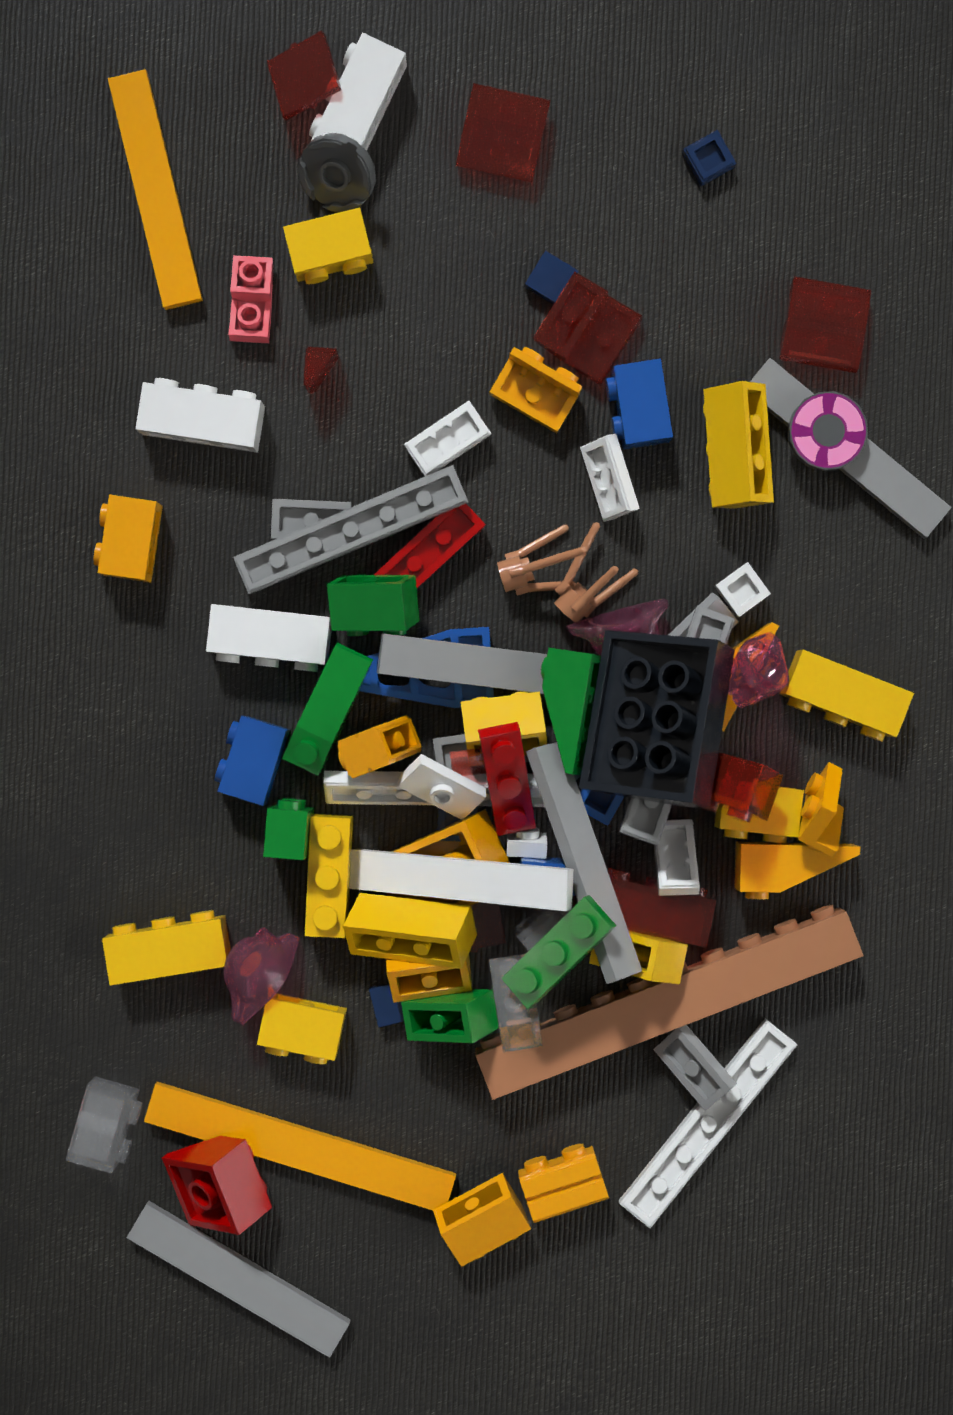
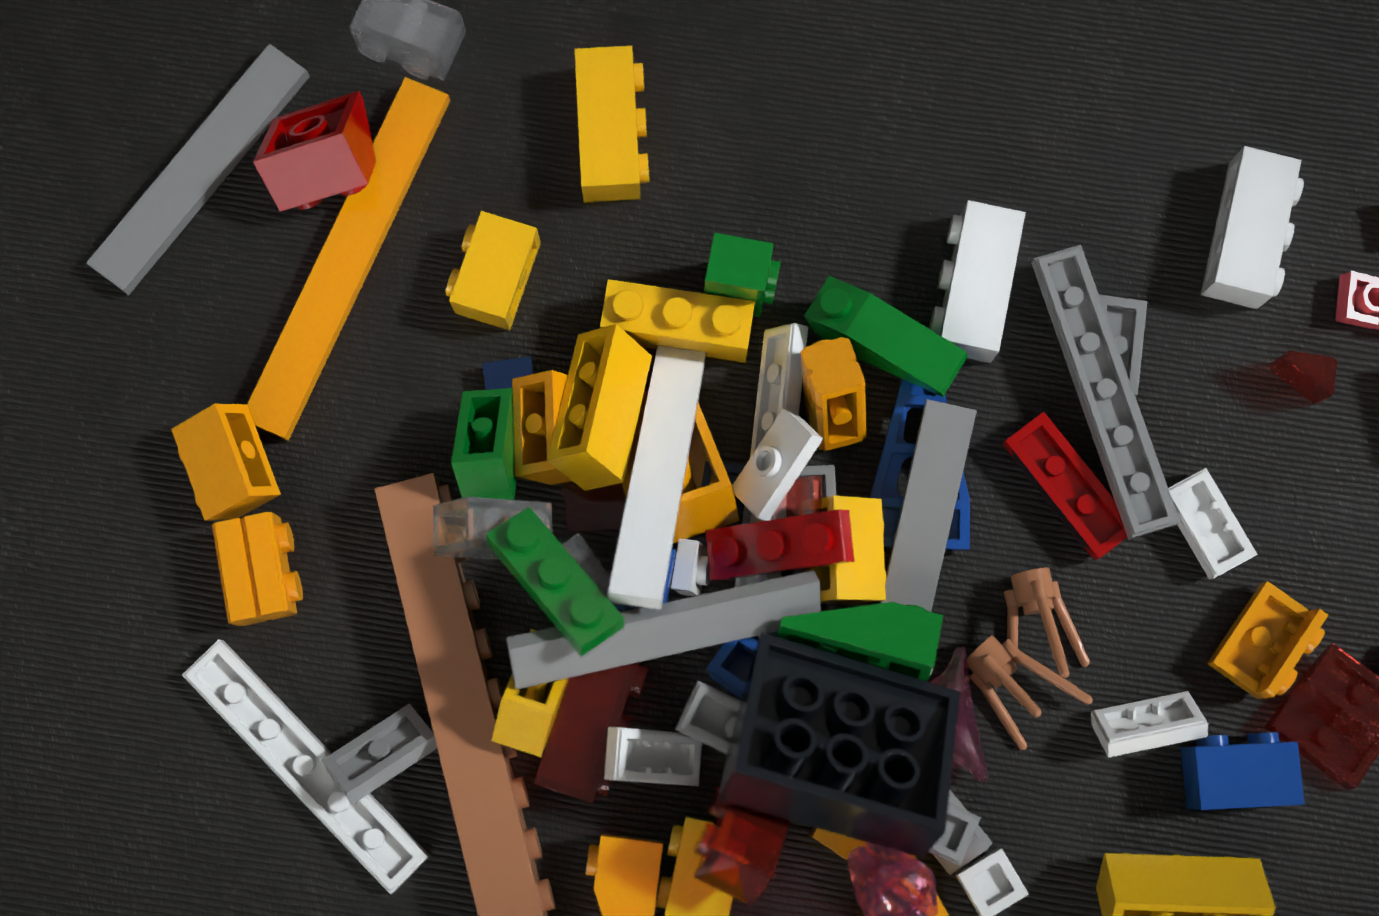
camera: 90 degrees right, 10 degrees down
light orange brick [93,494,163,583] -> none
blue brick [214,716,290,806] -> none
clear pink hat [224,927,300,1025] -> none
green brick [327,575,419,636] -> none

